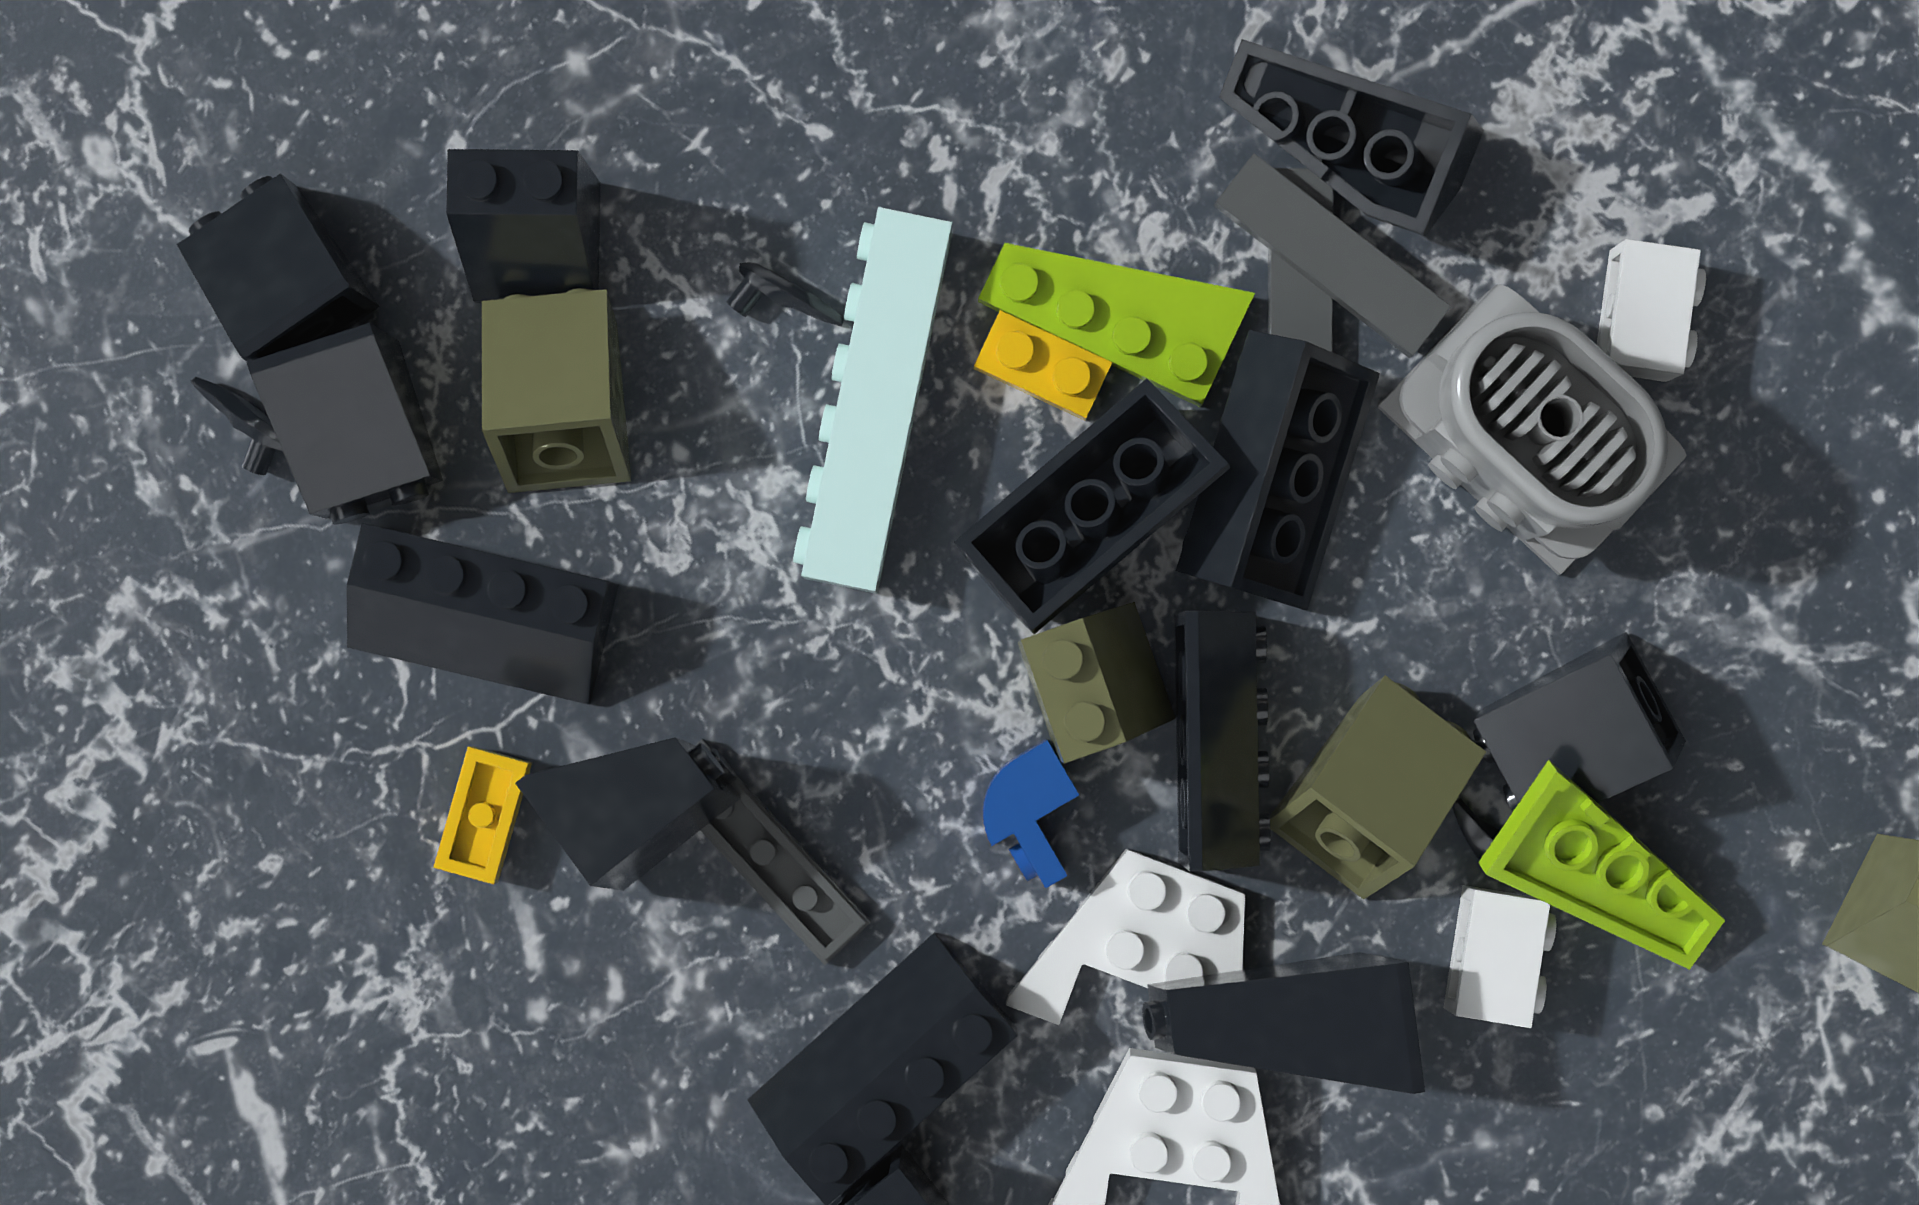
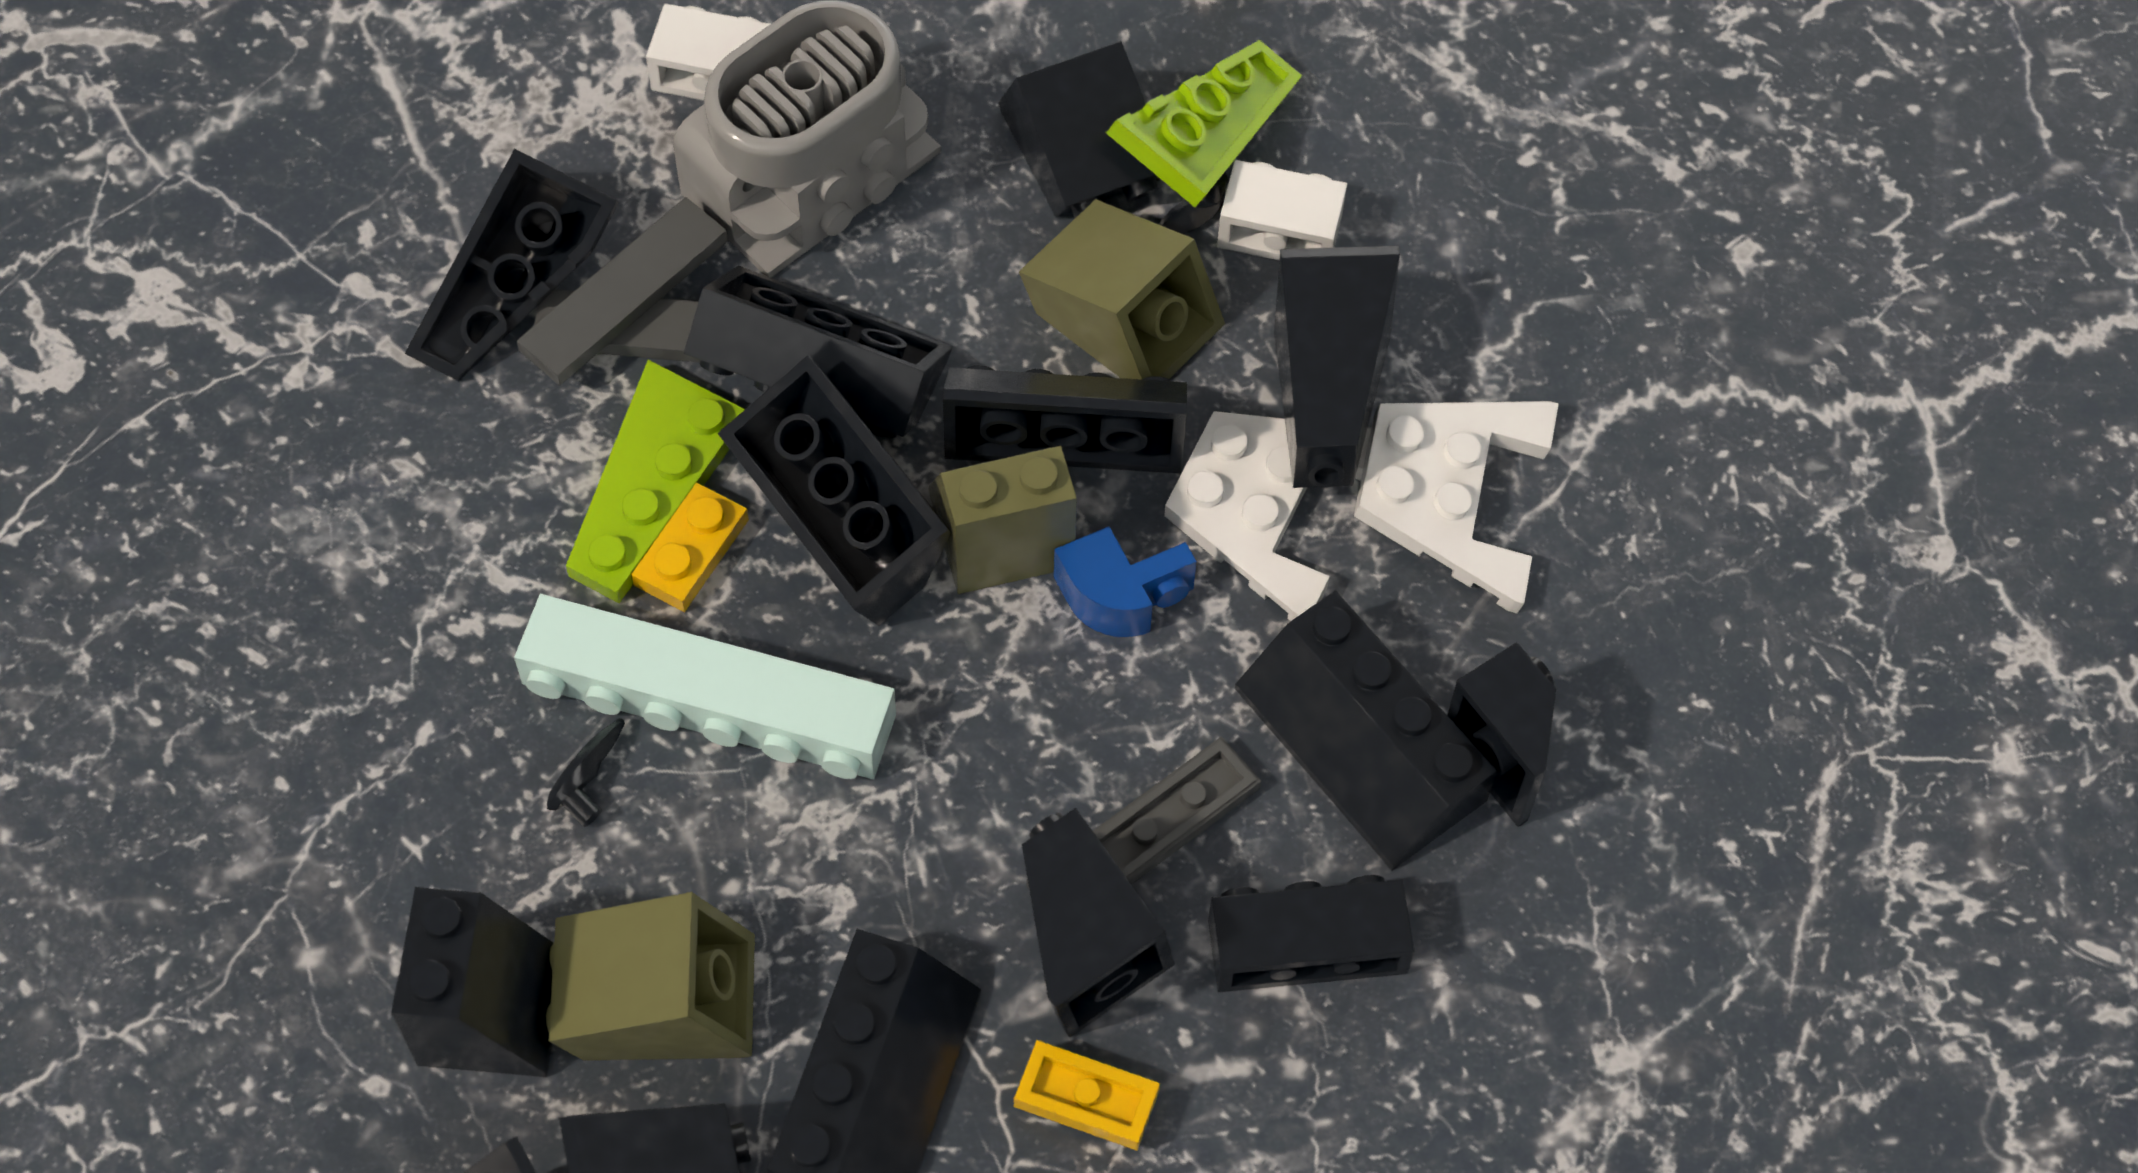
camera: 90 degrees left, 25 degrees down
none -> black brick [1208,875,1415,993]

